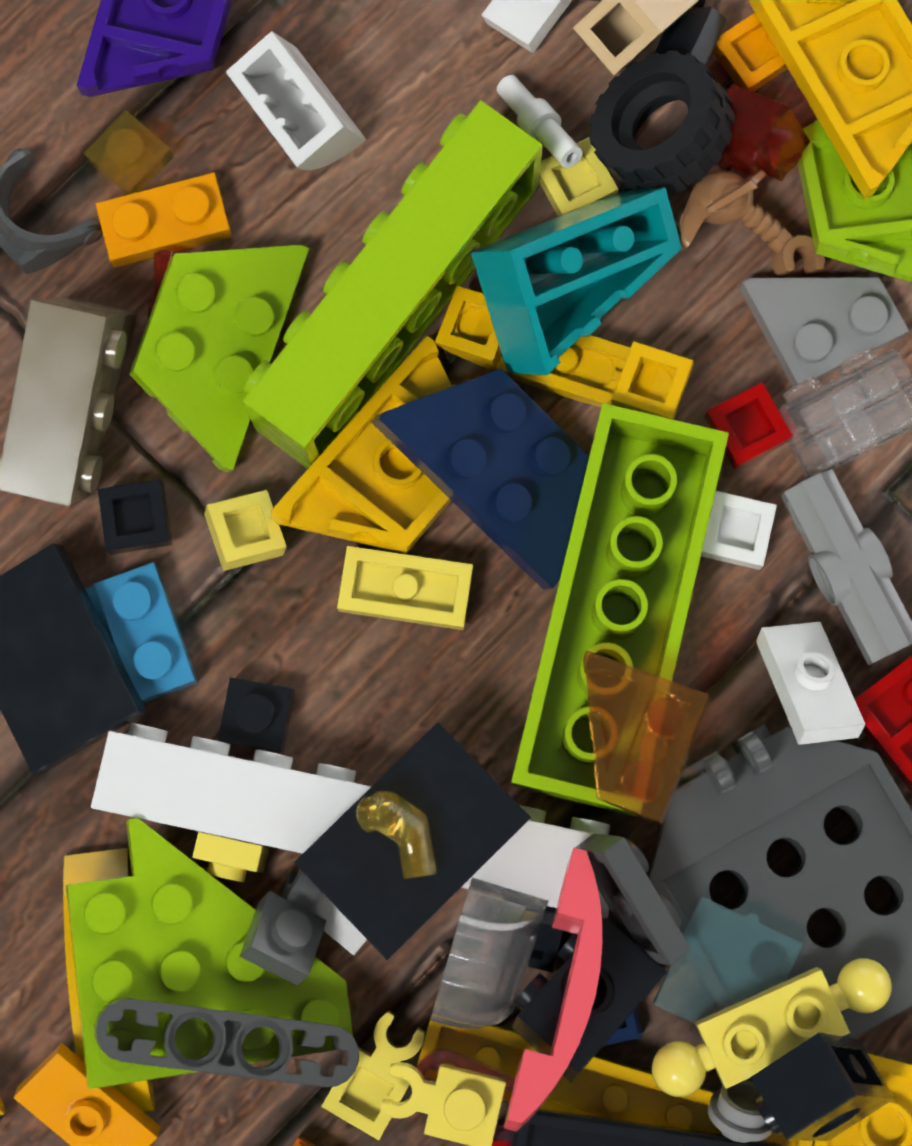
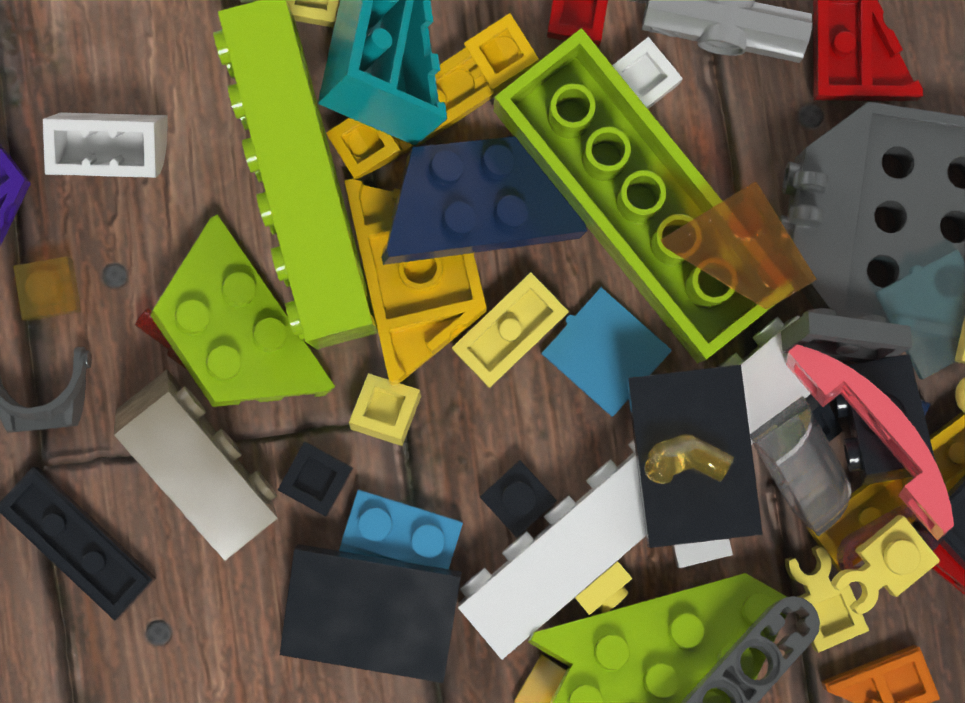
camera: 60 degrees left, 5 degrees up
light orange plate [95,172,232,268] -> none
dark grey plate [239,869,327,985] -> none
white plate [756,622,865,745] -> none
none -> dark azure piece [541,287,672,417]

